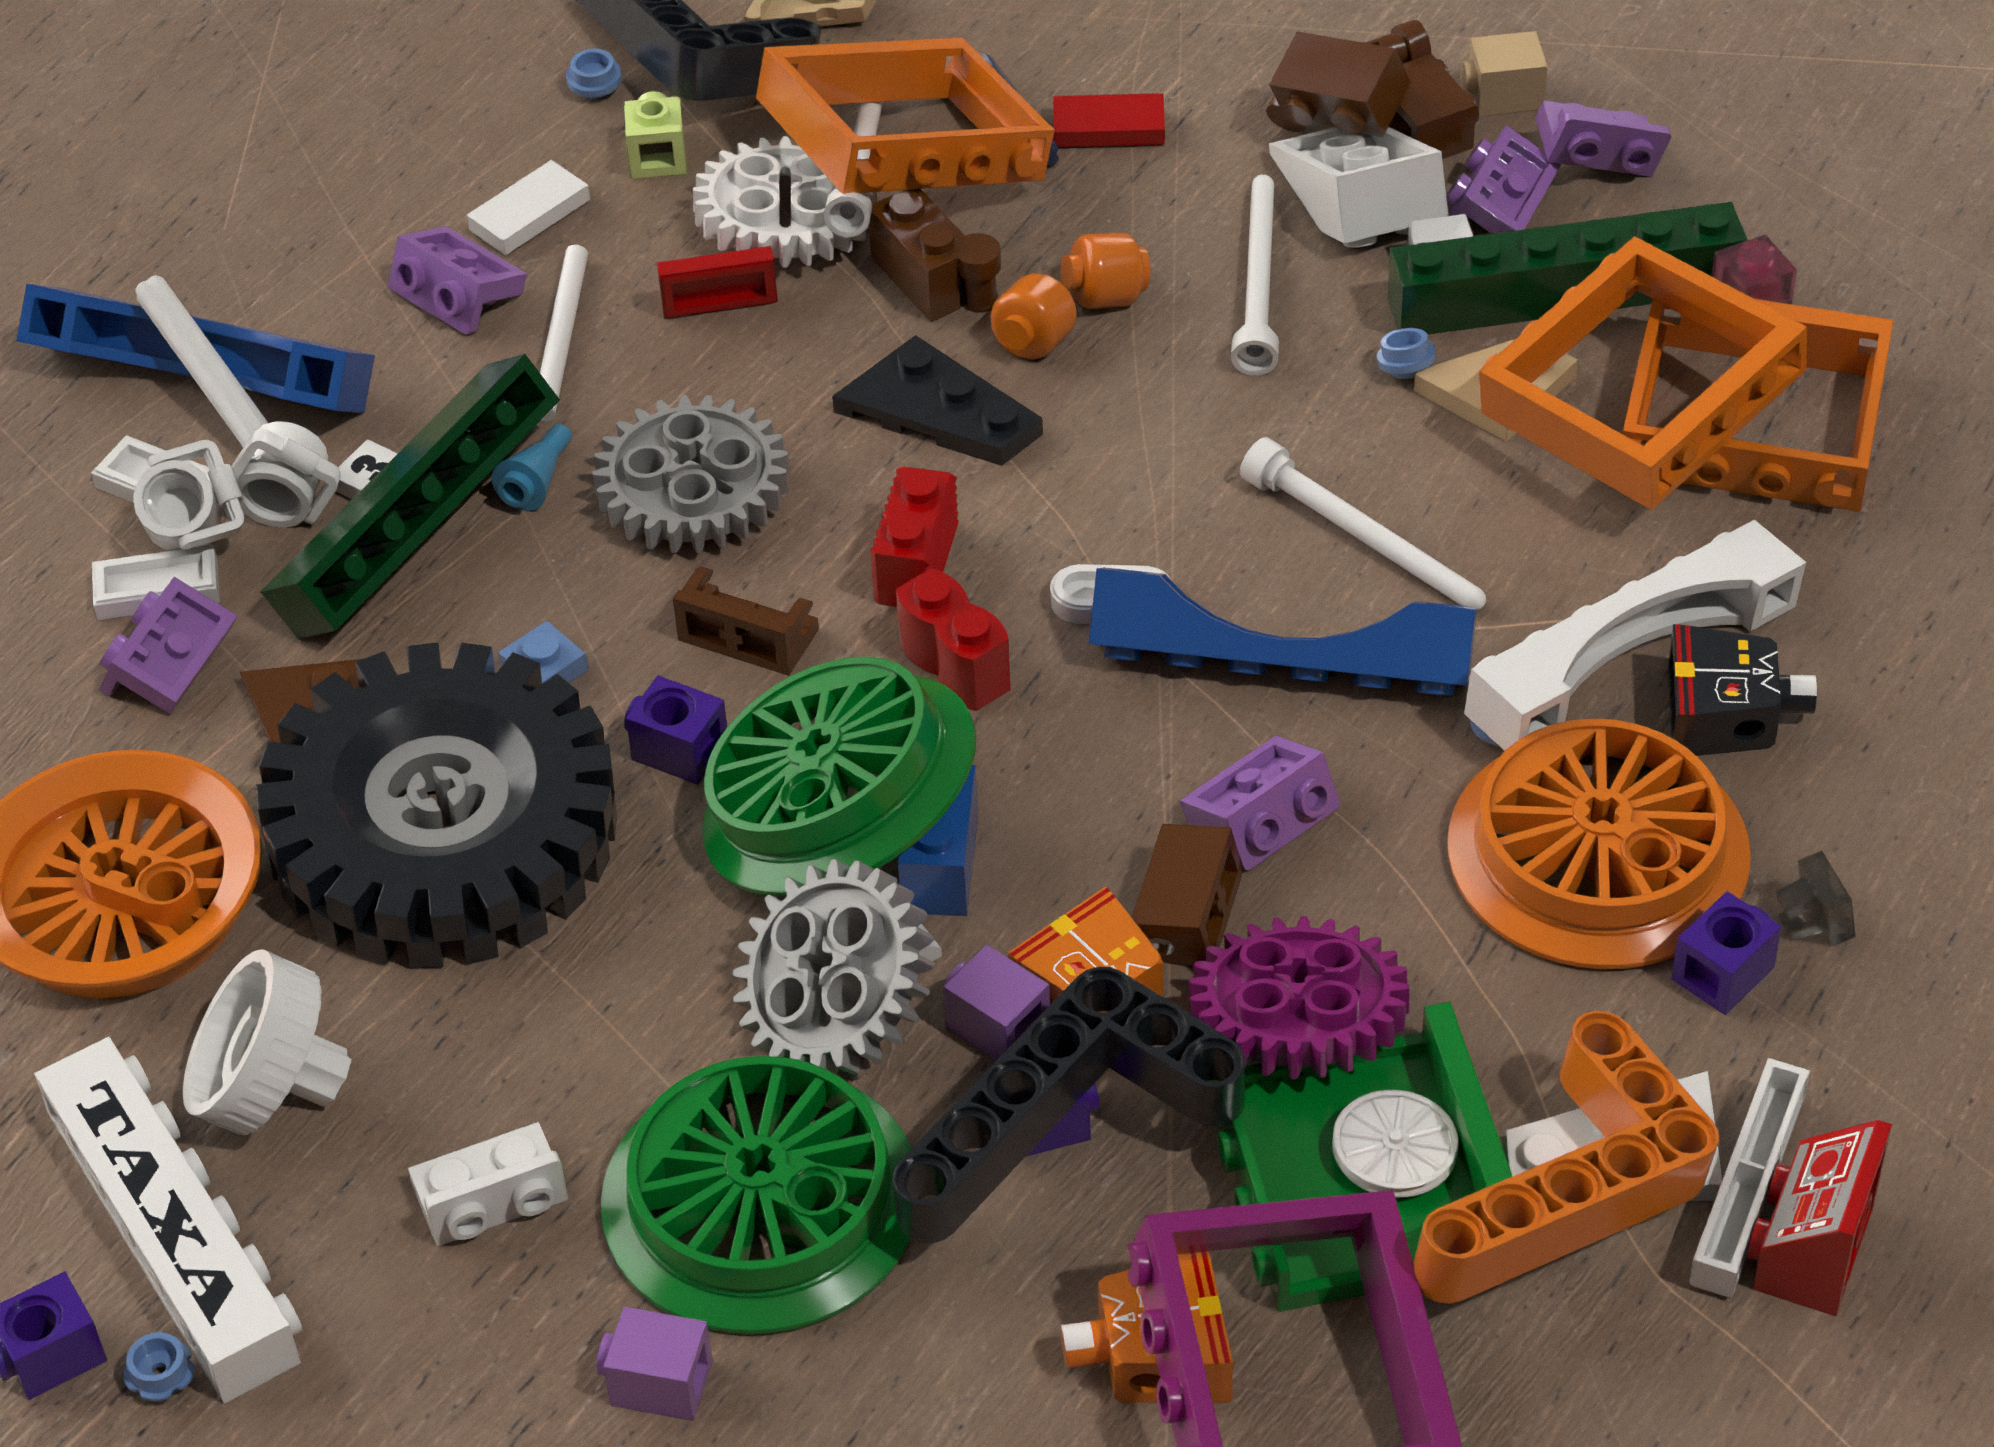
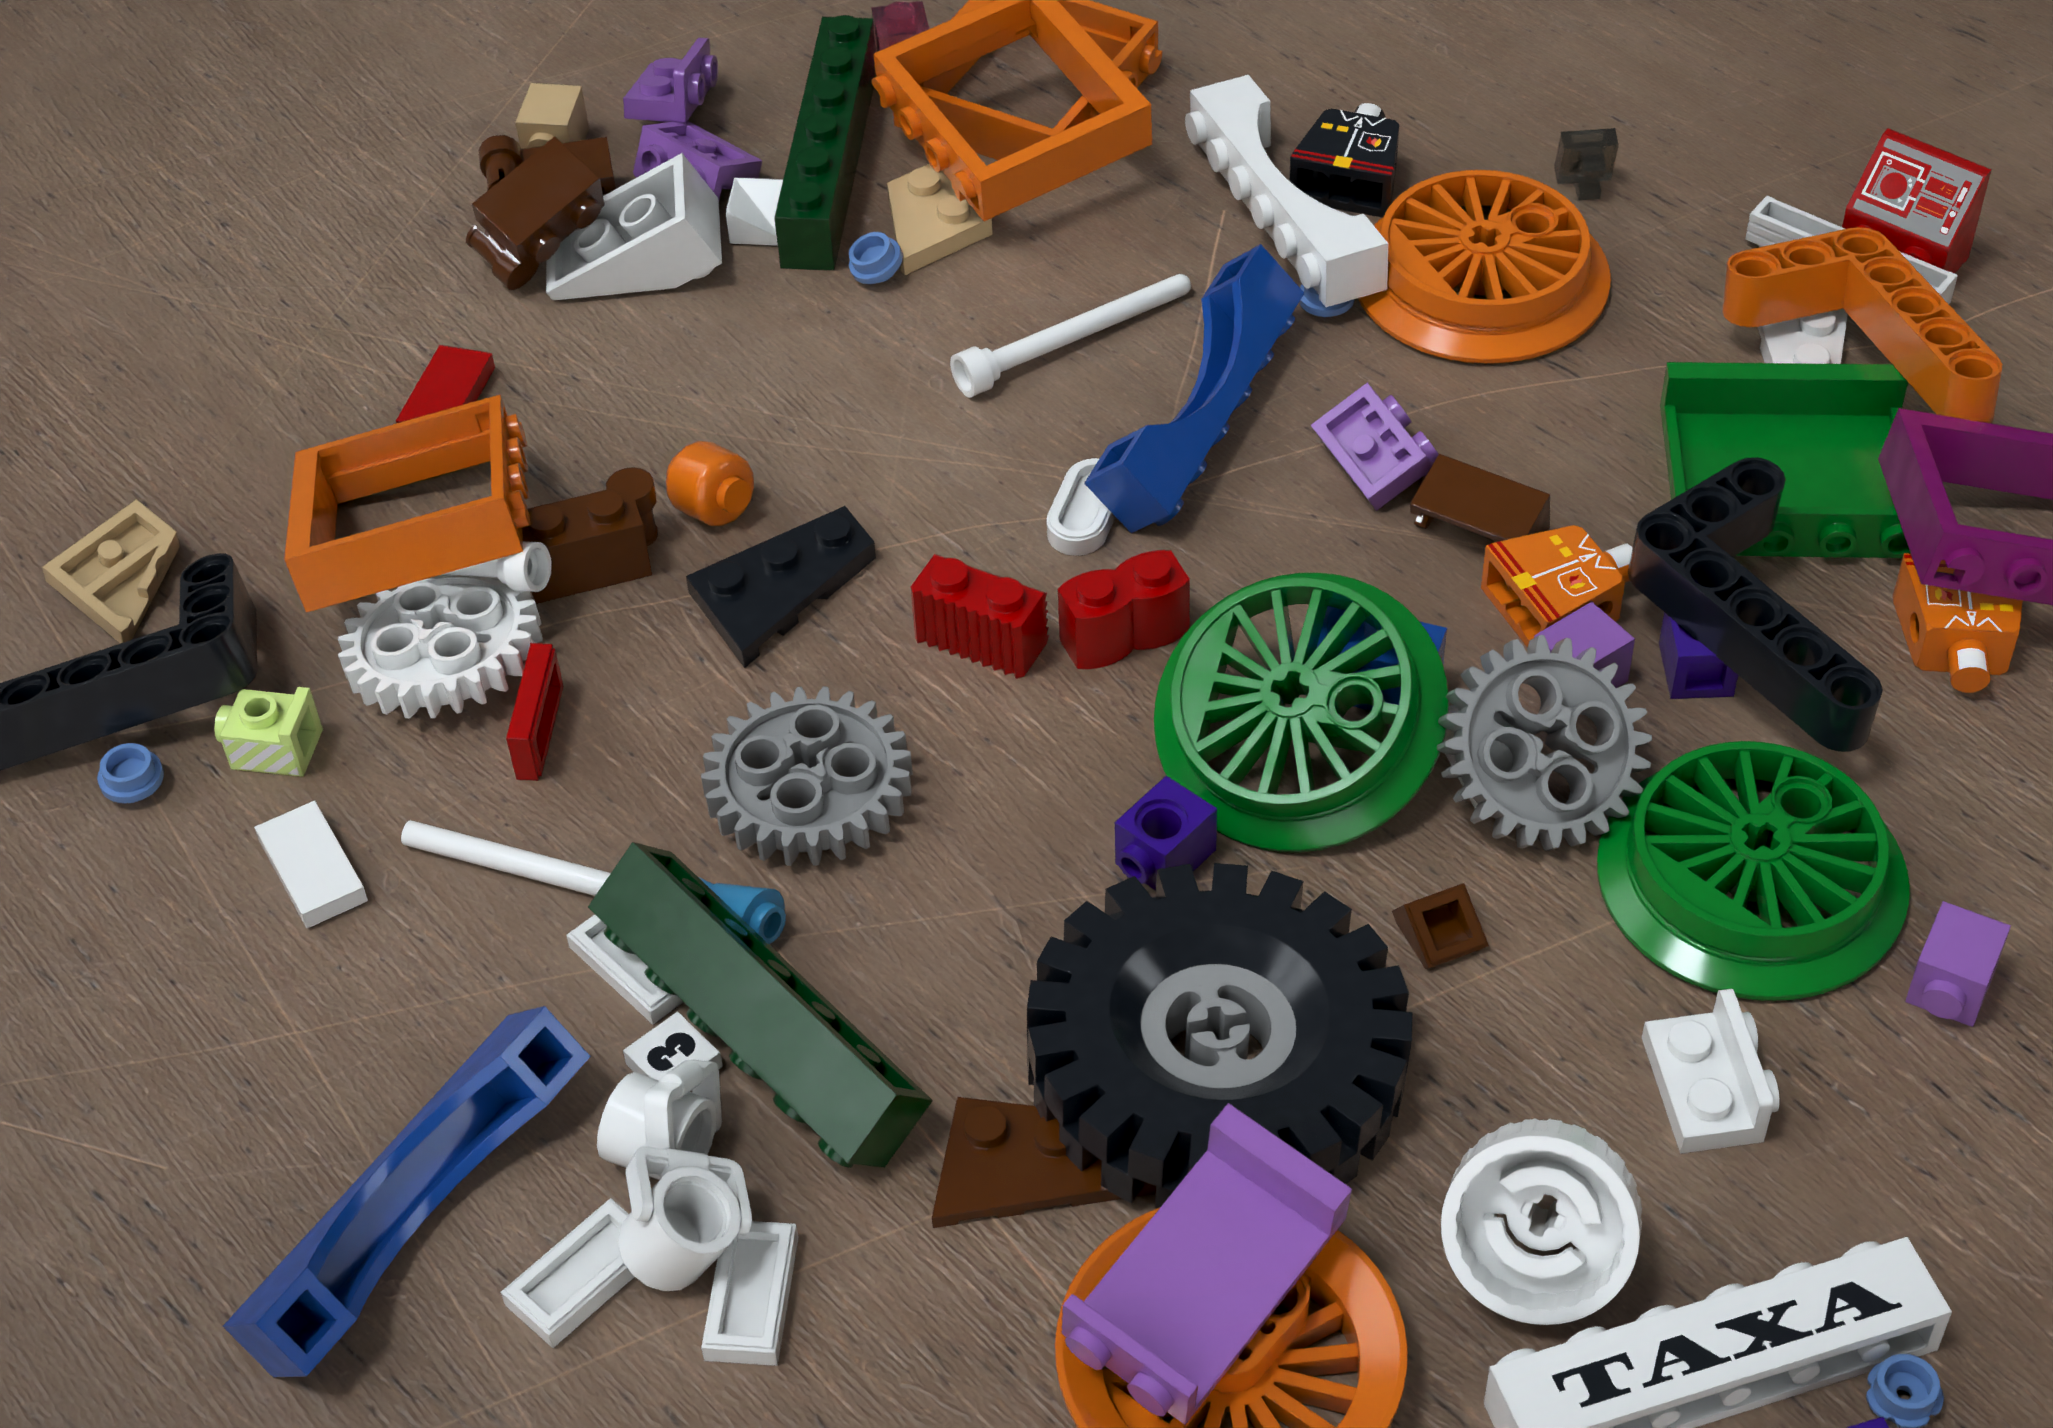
camera: 75 degrees left, 0 degrees up
medium lavender bracket [99,576,238,714] -> none
white axle [136,275,268,448] -> none
medium lavender bracket [388,226,527,334] -> none
medium blue plate [498,621,588,684] -> none
reddish brown hinge [673,566,819,676] -> none
orange head [1060,232,1151,309] -> none
magenta gear [1189,916,1410,1079] -> none
white piece [1231,175,1279,376] -> none
white wheel [1332,1090,1459,1197] -> none
dark purple brick [1672,891,1782,1015] -> none
none -> medium lavender panel [1062,1103,1352,1425]
none -> reddish brown slope [1392,883,1489,969]

